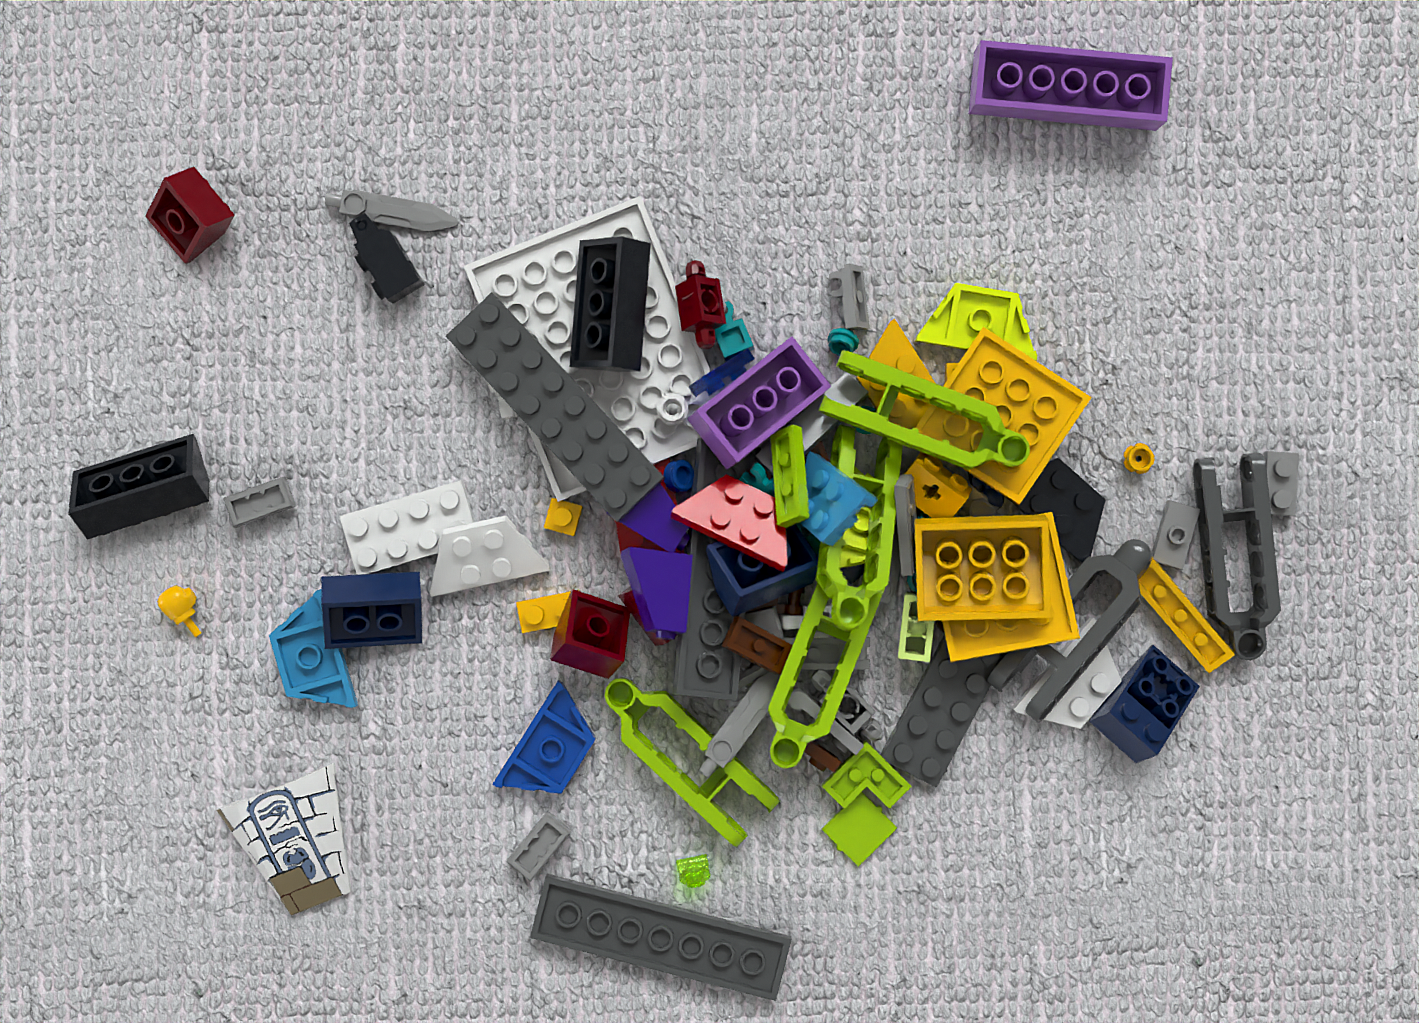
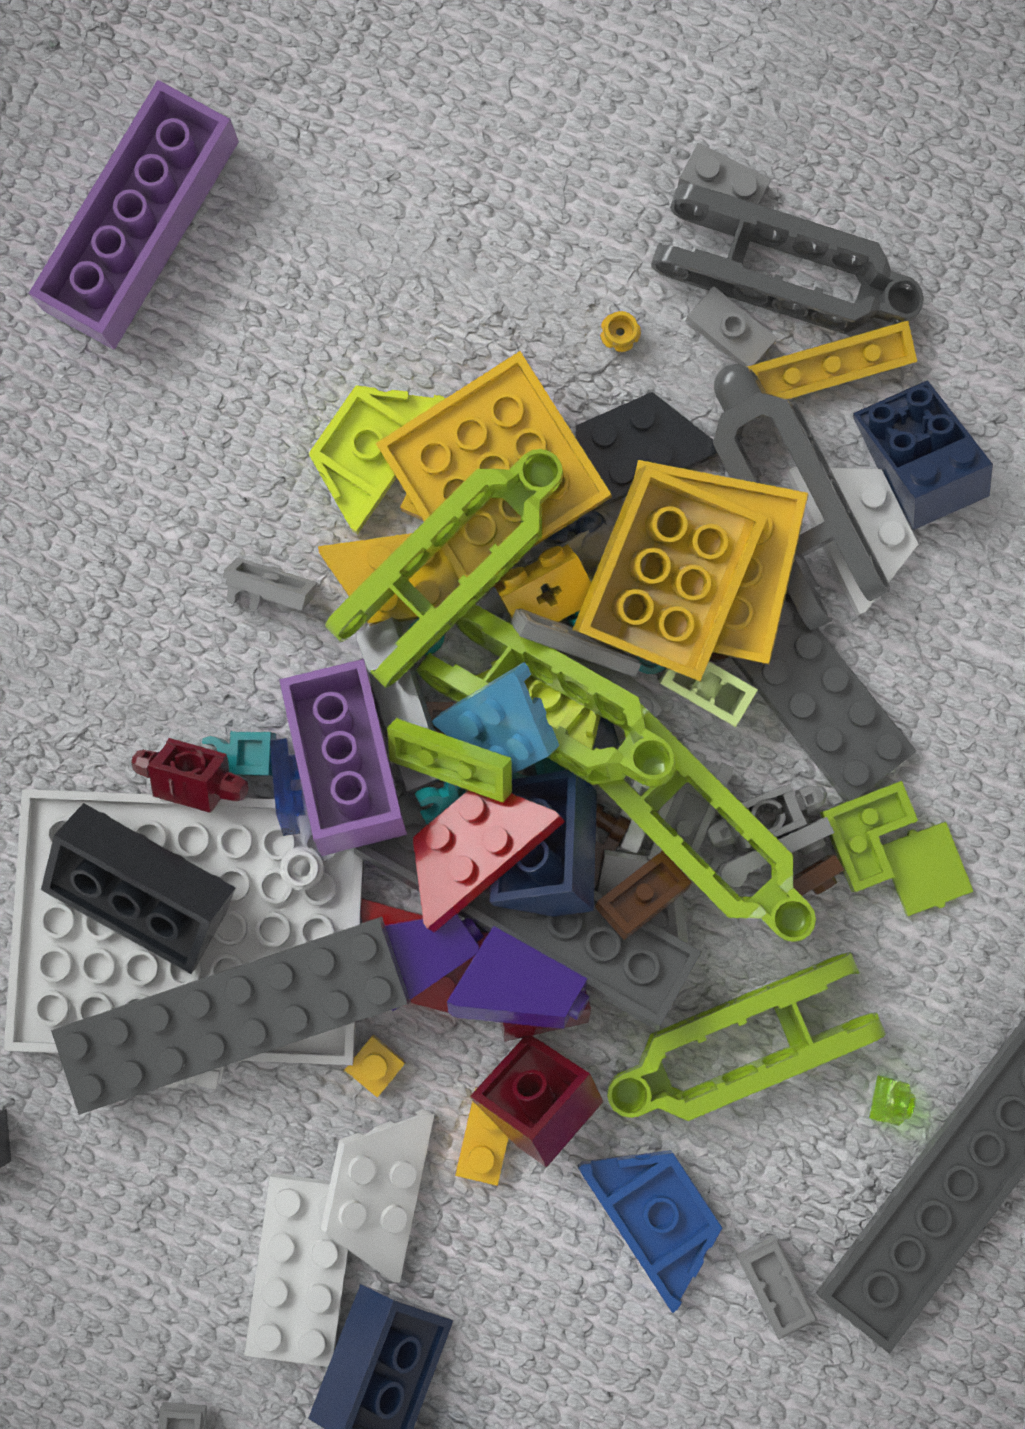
camera: 65 degrees left, 5 degrees down
blue tile [663,460,694,492] -> none
light grey piece [699,667,784,778] -> none
teal plate [827,328,859,356] -> none

